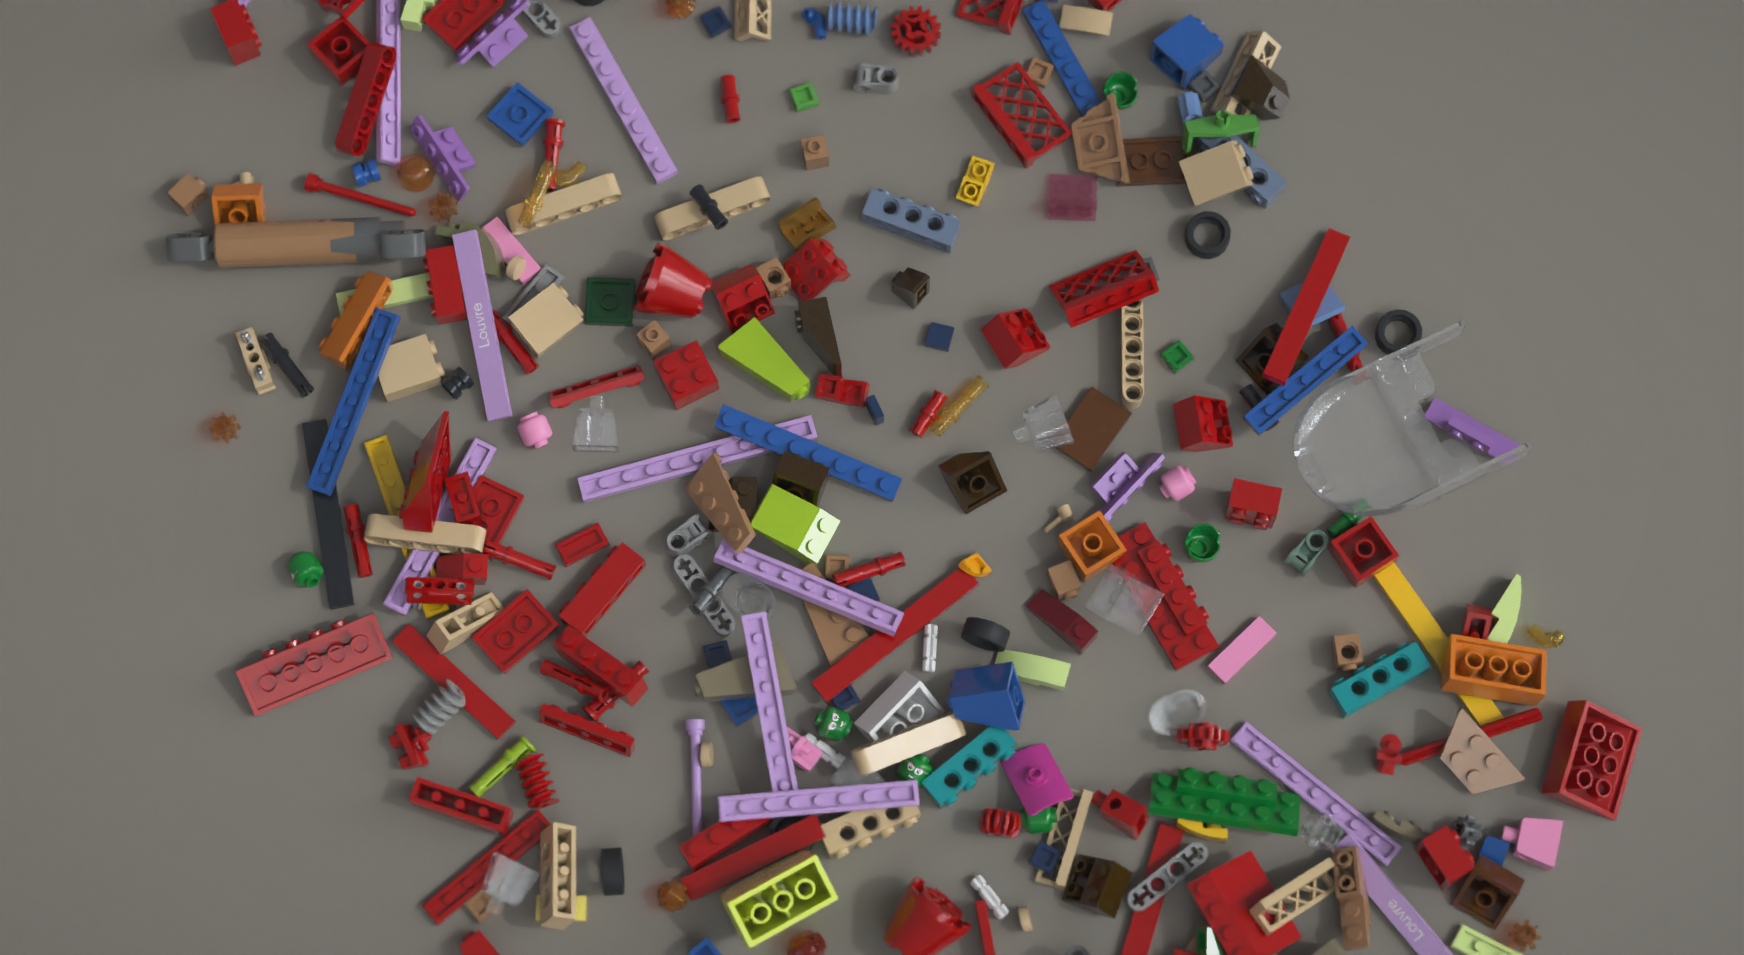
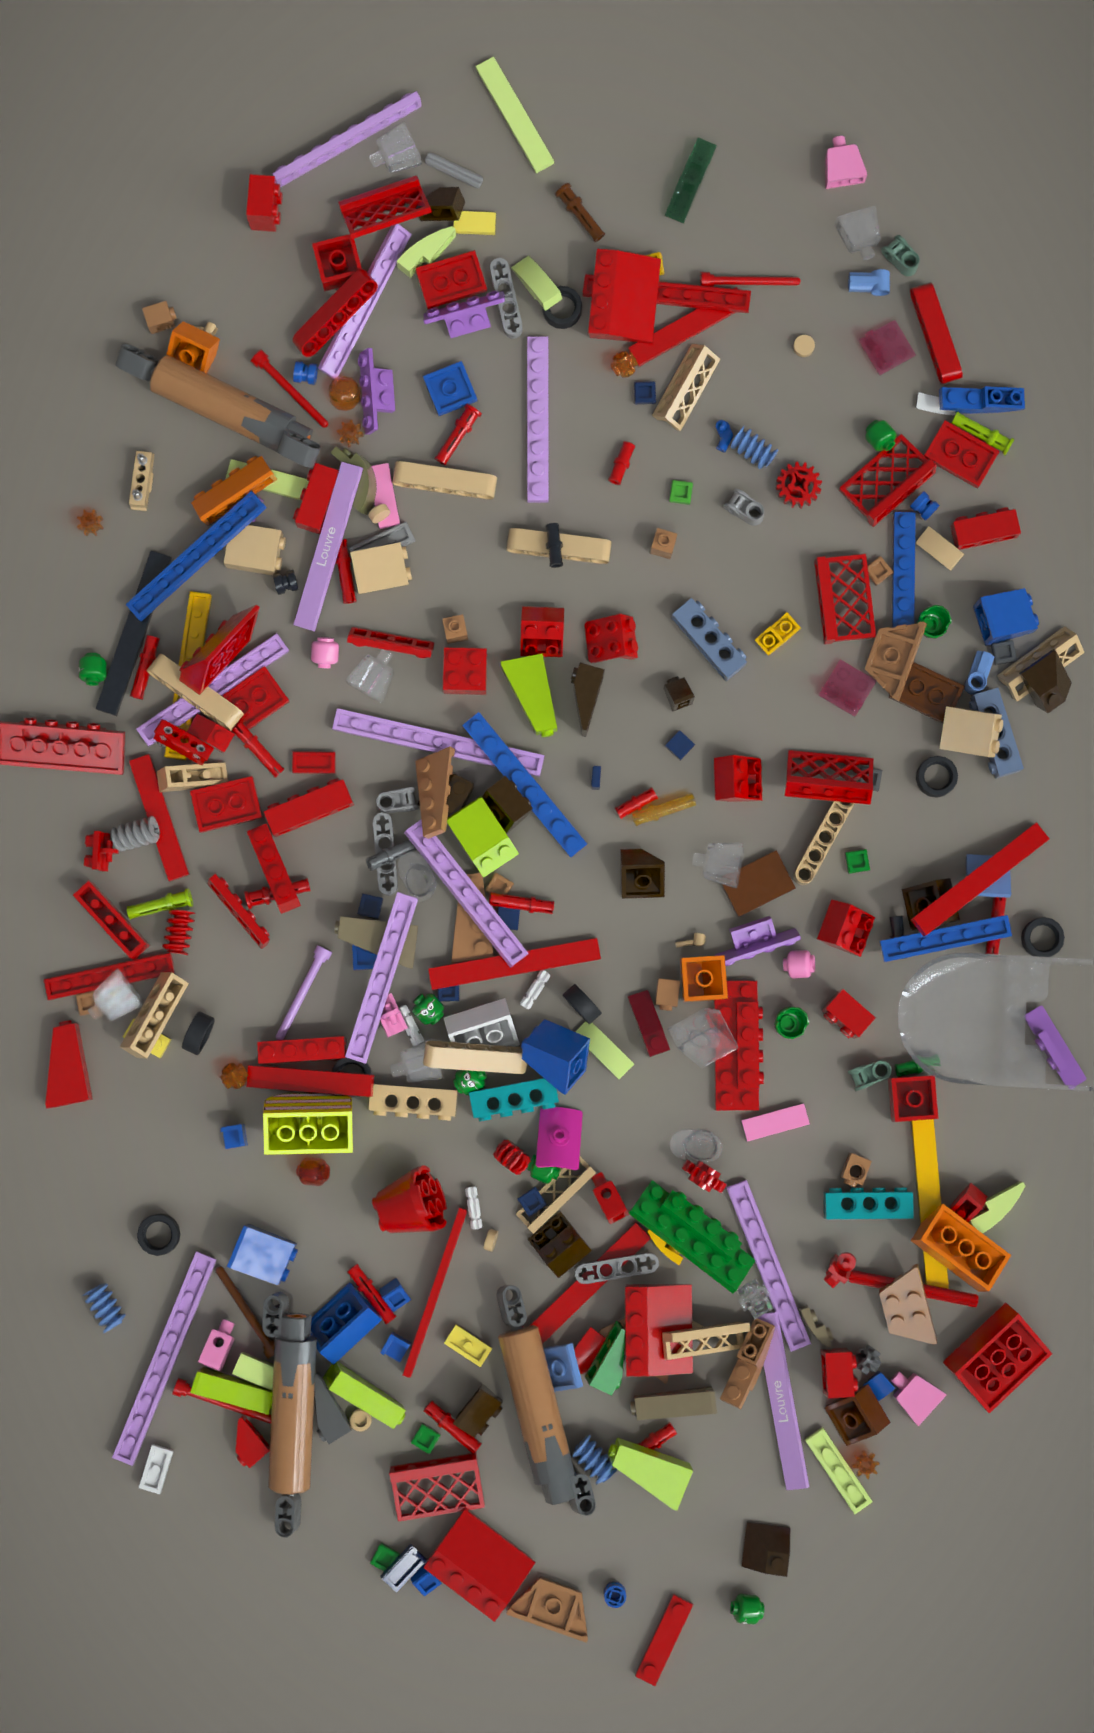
camera: 30 degrees right, 10 degrees up
black pin [260,333,314,398] -> none
red plate [444,471,482,524] -> none
clear yellow pin [517,160,557,228] -> none
red pin [540,659,609,701] -> none
clear yellow arm [554,161,587,186] -> none
dark green tile [584,277,635,327] -> none
red cone [632,242,712,319] -> none
tan tile [700,742,714,767] -> none
lavender tile [717,780,919,822] -> none
medium nougat brick [756,257,791,299] -> none
pearl gold bracket [777,197,837,252] -> none
red slope [815,374,870,408] -> none
light orange tile [958,552,992,577] -> none
bright green piece [1182,110,1260,154] -> none
clear yellow arm [1527,624,1565,648] -> none

